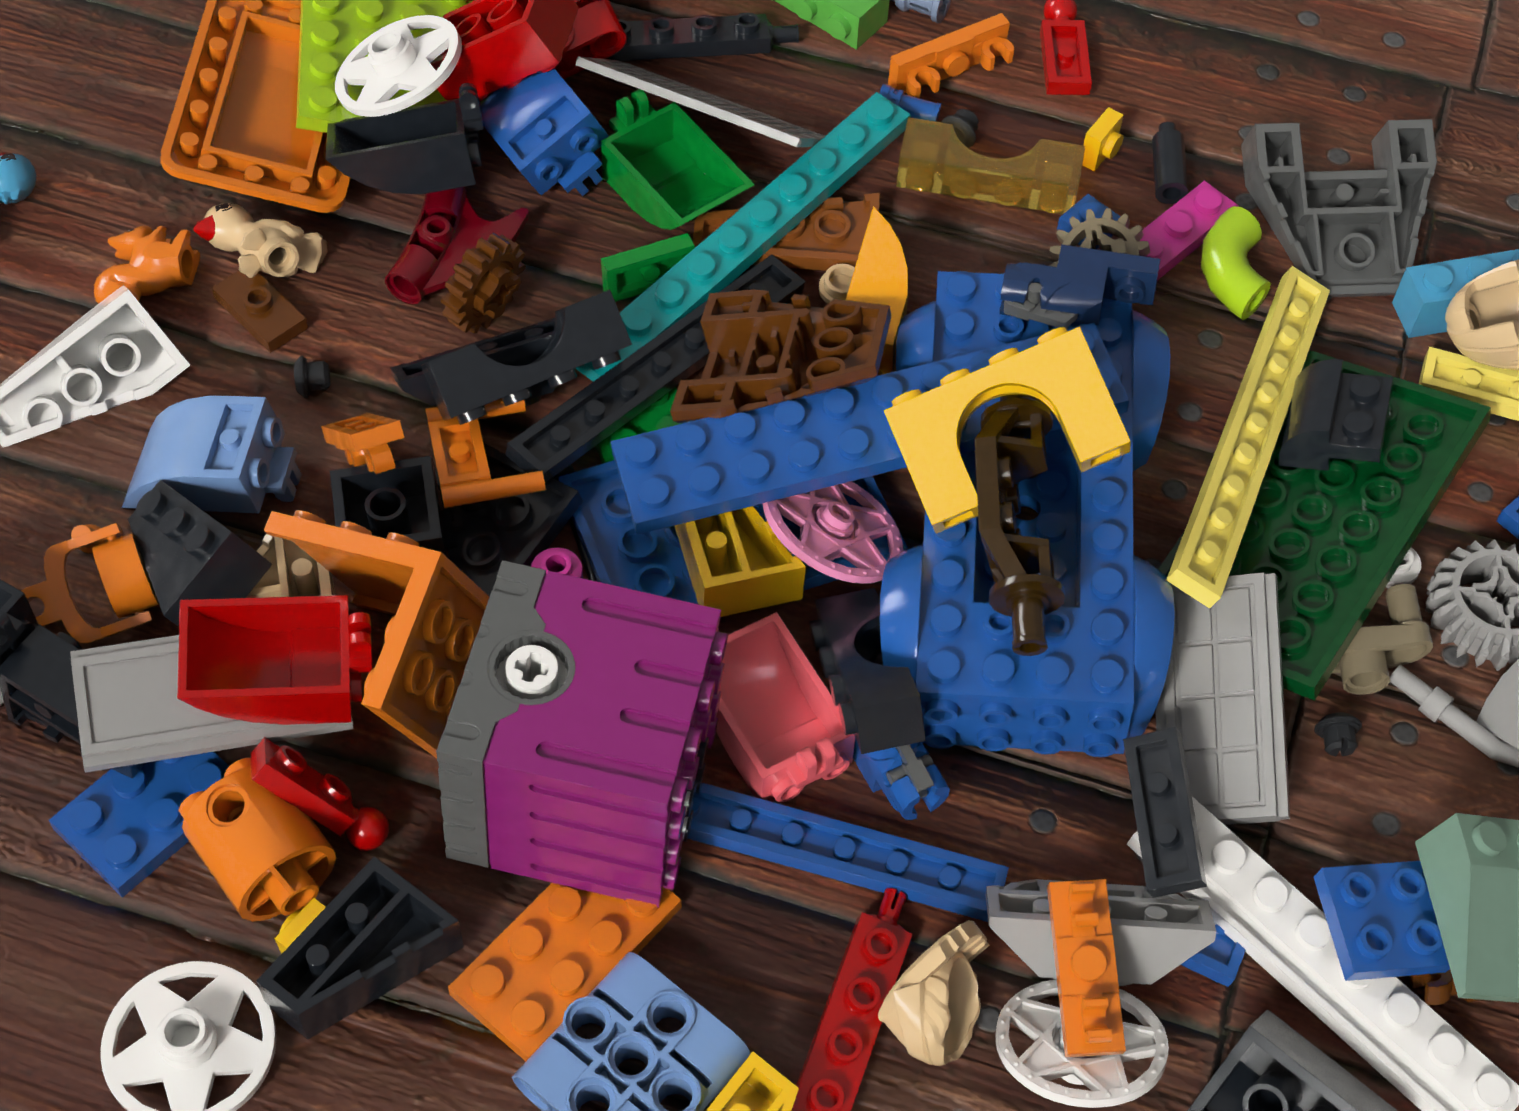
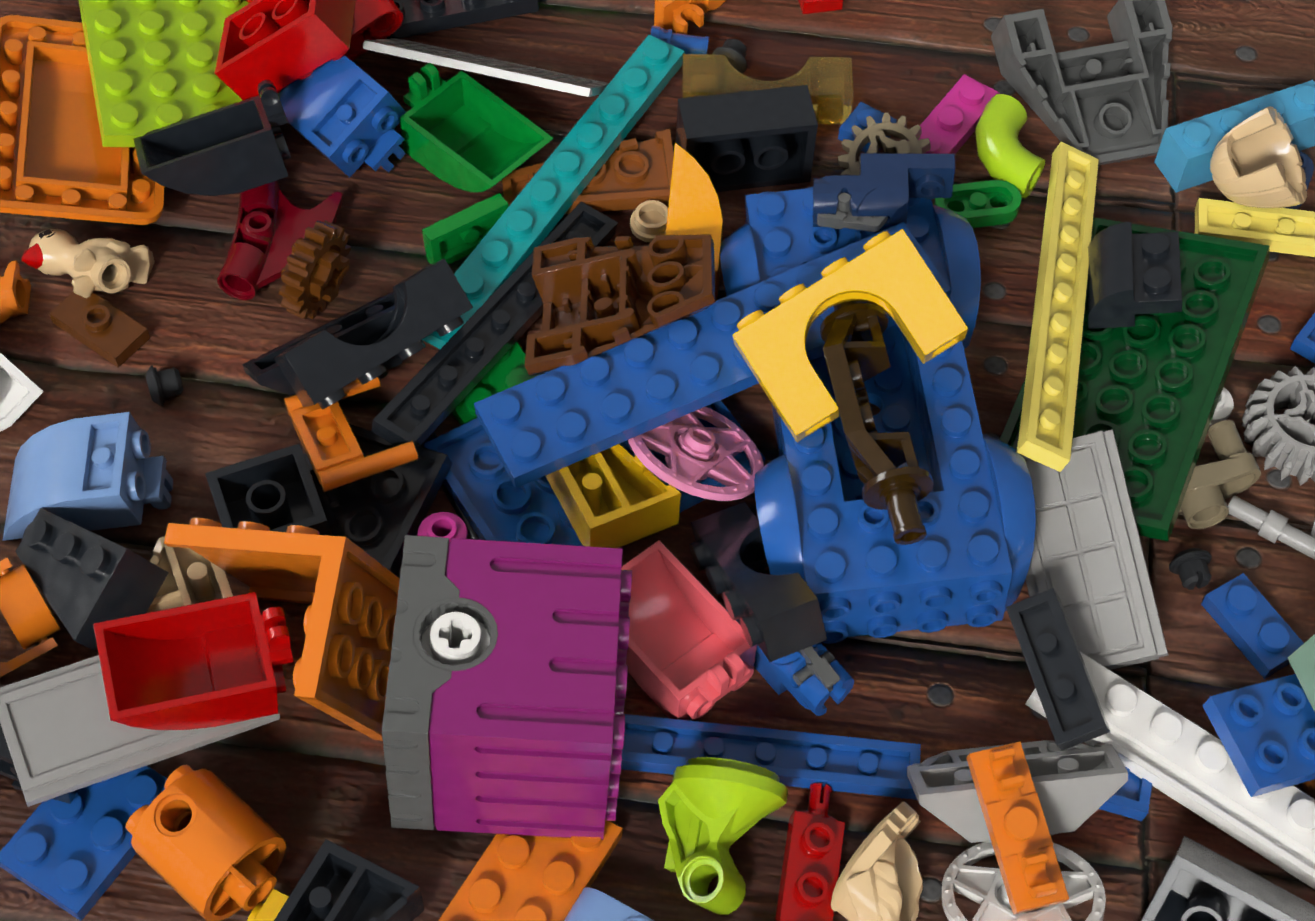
camera: 10 degrees left, 0 degrees up
red plate [251,737,389,850] -> none
orange plate [321,413,405,474] -> none
white wheel [335,15,462,117] -> none
yellow plate [1079,107,1124,172] -> none
black cylinder [1152,122,1188,204] -> none
none -> lime piece [658,757,788,915]
none -> black brick [676,85,818,192]
none -> green plate [934,180,1022,228]
none -> blue plate [1201,573,1304,679]

